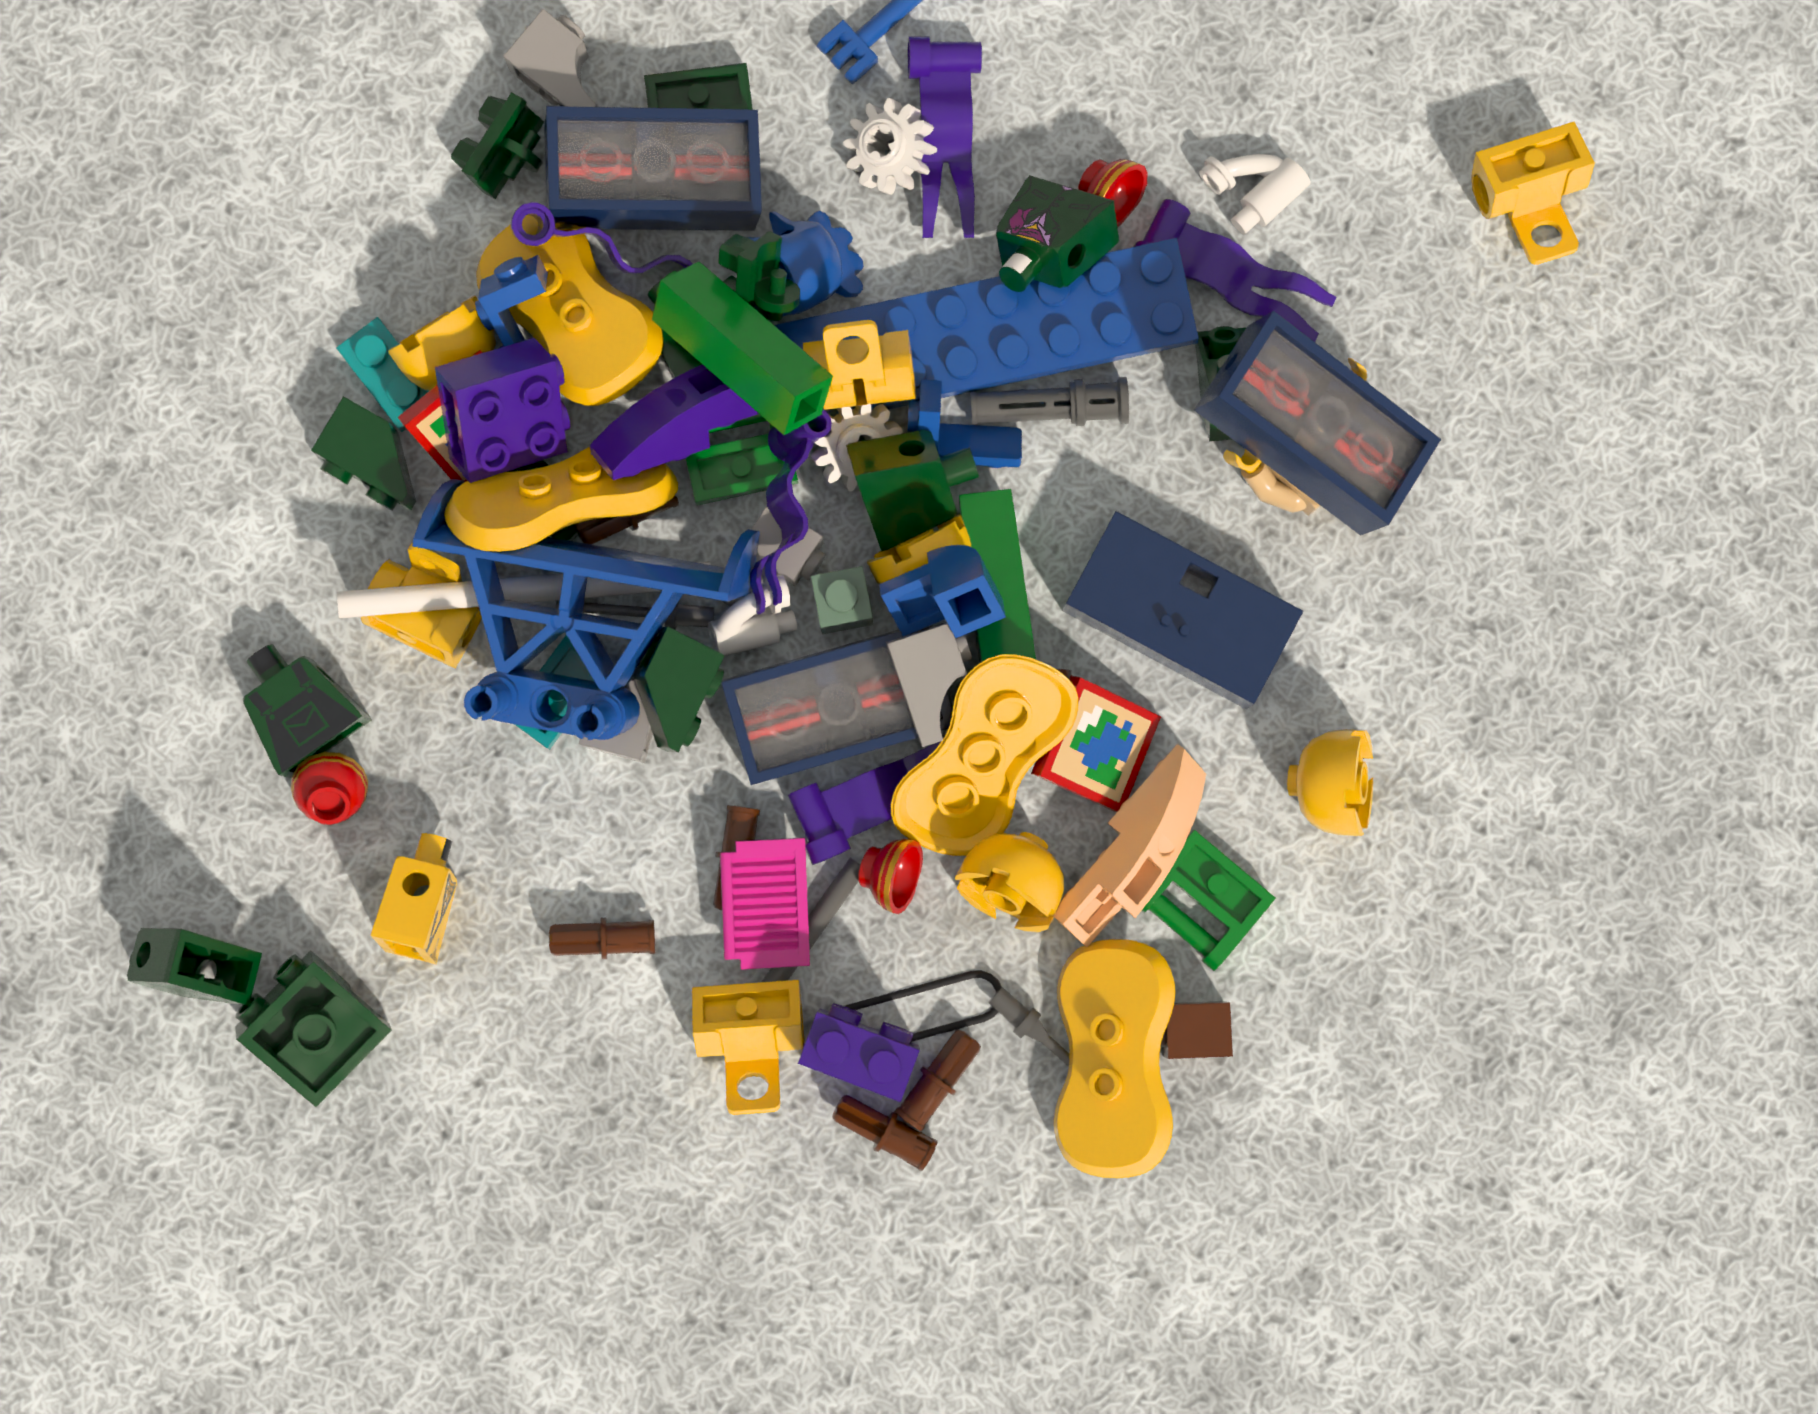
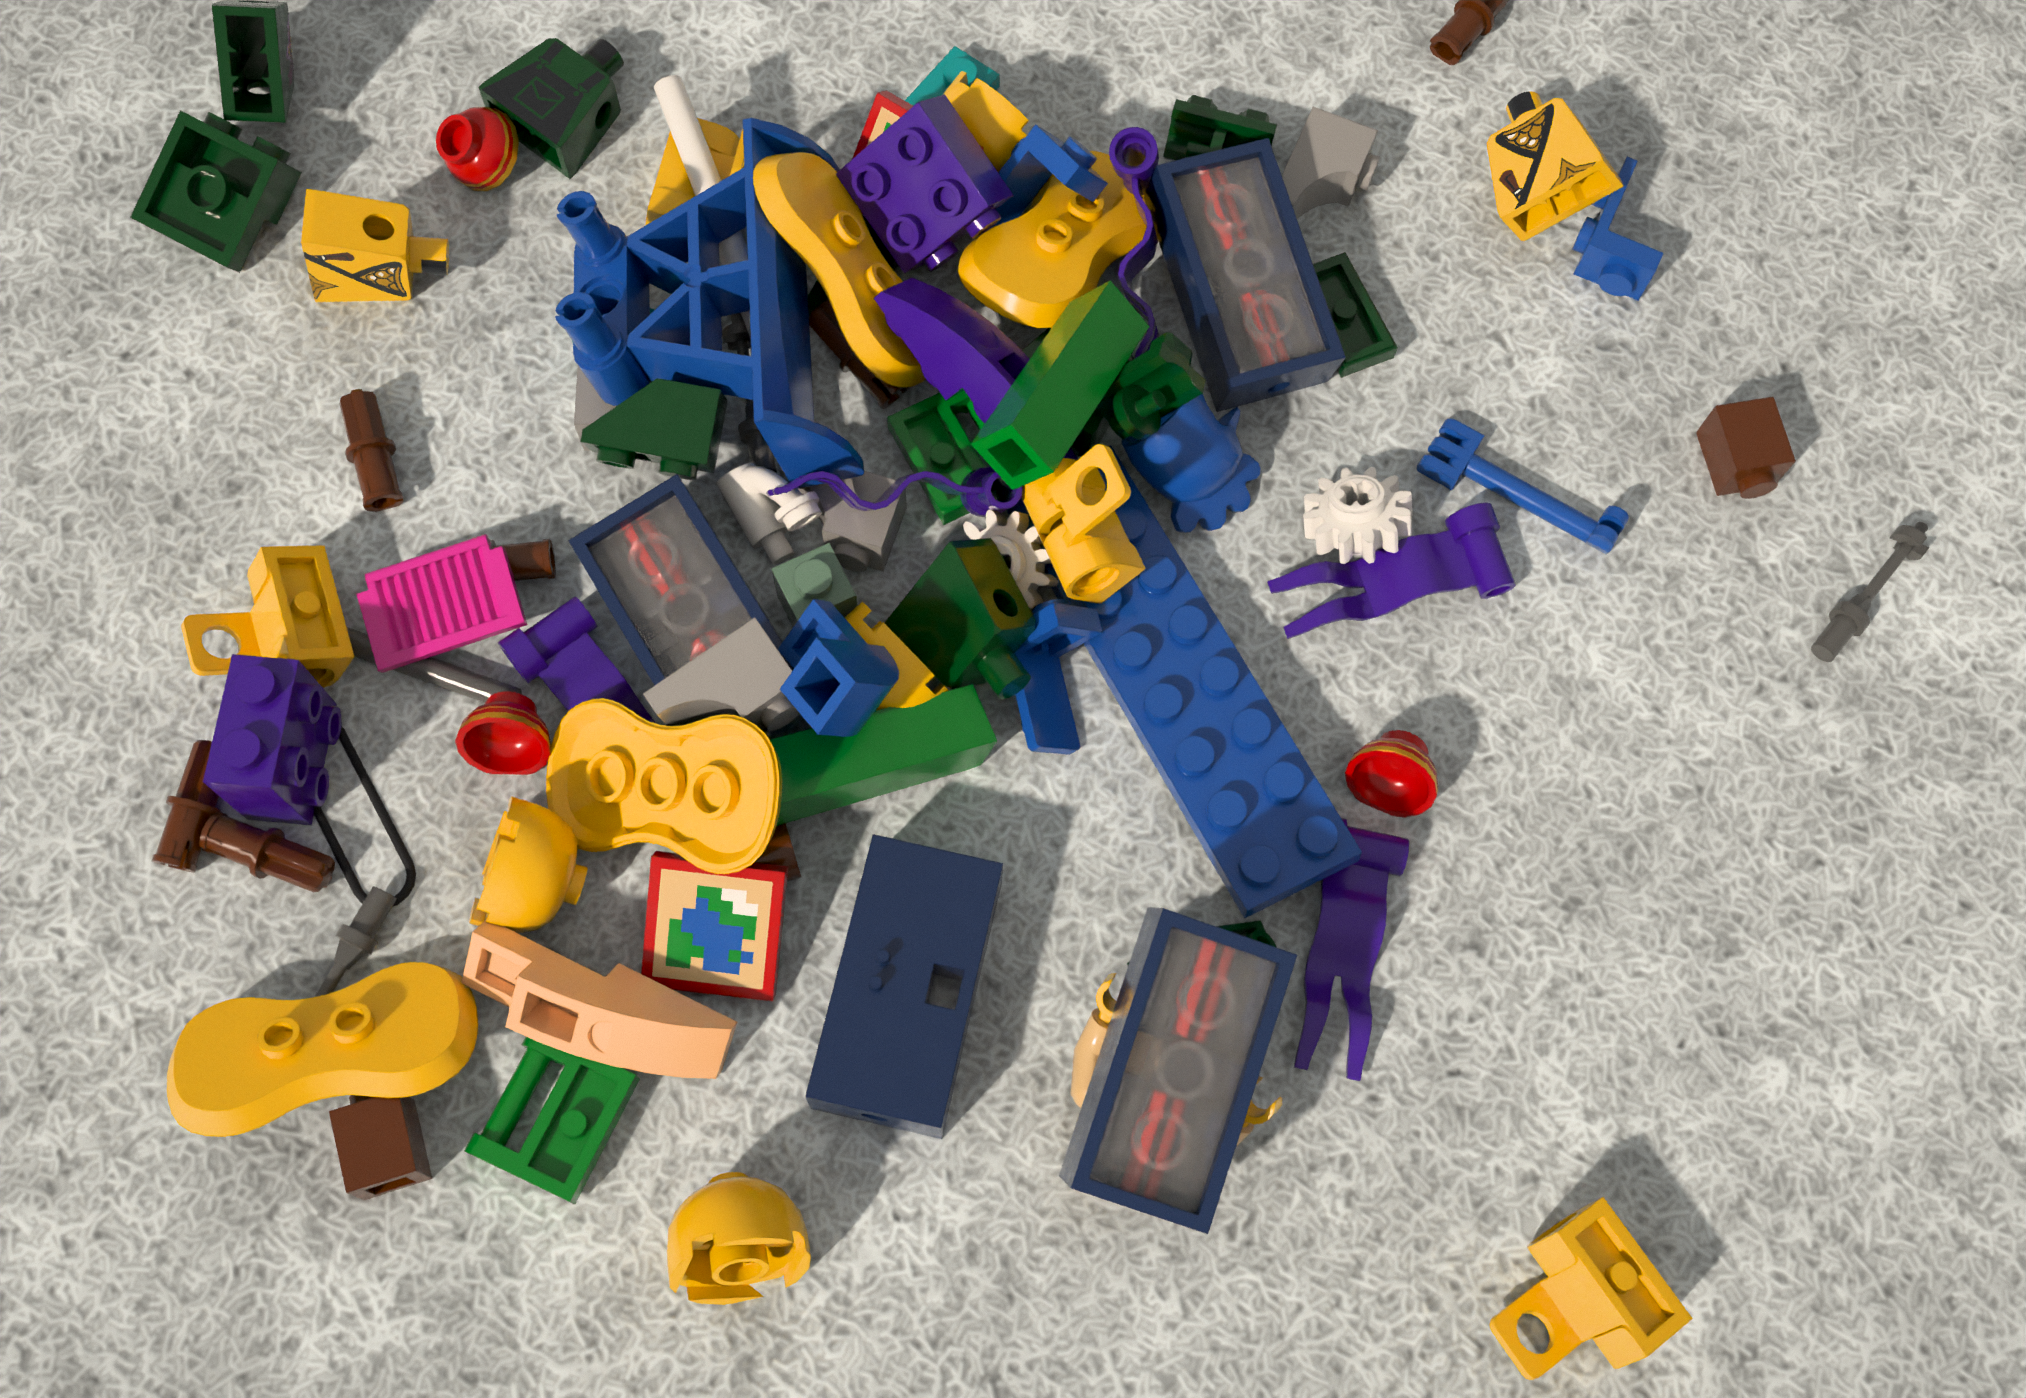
camera: 75 degrees right, 15 degrees down
dark green slope [311,396,416,511] -> none
dark grey pin [971,377,1129,426] -> none
dark green torso [996,175,1120,292] -> none
white plant [1199,154,1310,235] -> none

